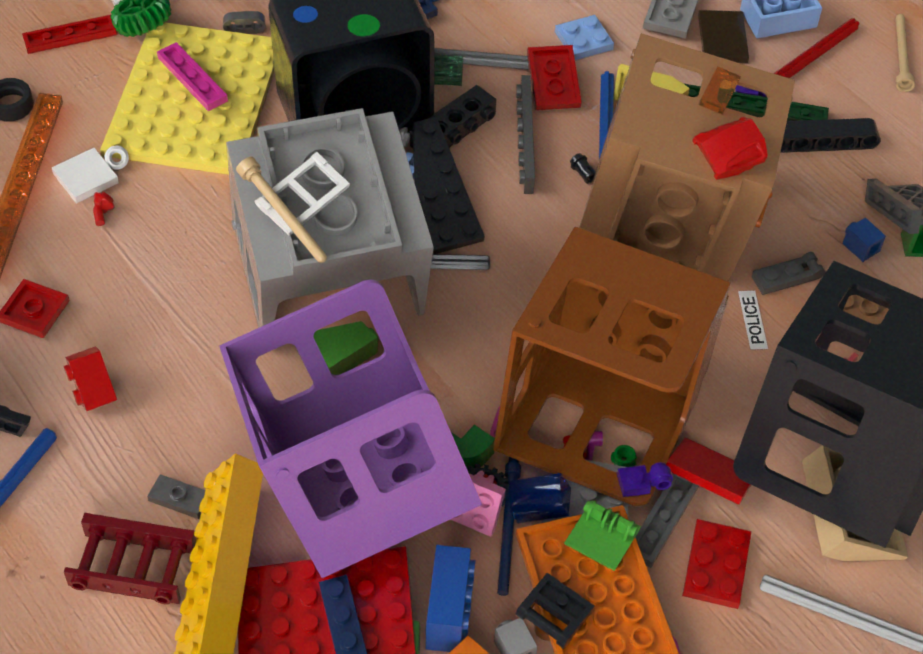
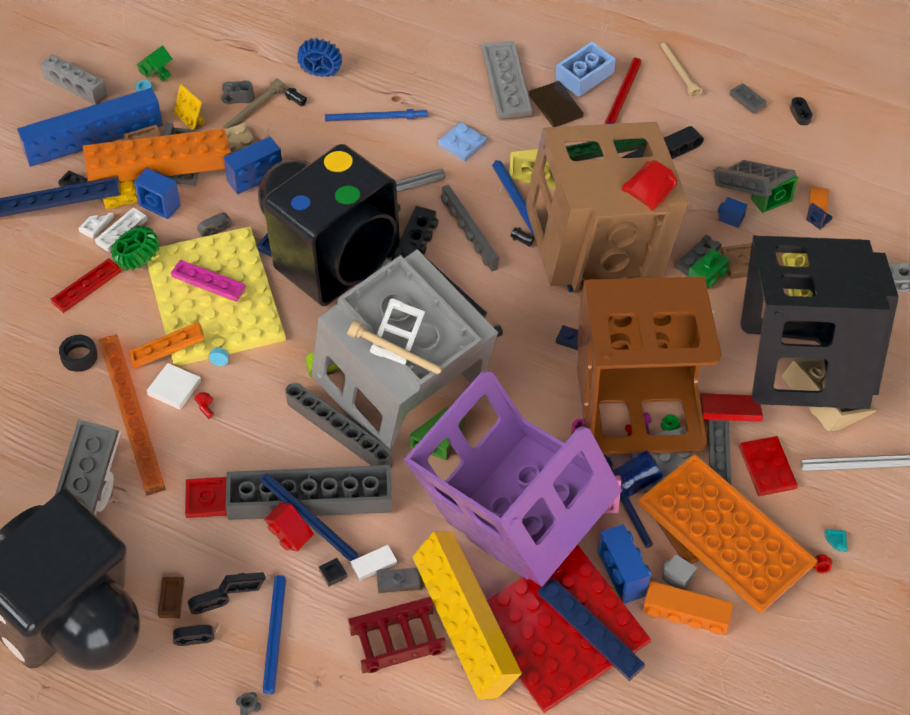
camera: 25 degrees left, 0 degrees up
white plate [104,145,129,170] -> none
black plate [516,573,595,649] -> none
red plate [527,45,582,110] -> none
bright green hinge [564,500,641,571] -> none
dark purple plate [617,462,673,497] -> none
clear orange tile [699,67,741,115] -> none
none -> orange tile [129,322,205,369]
none -> medium azure tile [209,348,229,366]
none -> dark grey brick [226,465,392,520]
none -> dark blue axle [260,473,358,561]
none -> dark grey beam [285,383,392,468]
none -> black plate [319,558,347,586]
none -> white tile [350,545,397,581]
none -> green brick [688,248,730,289]

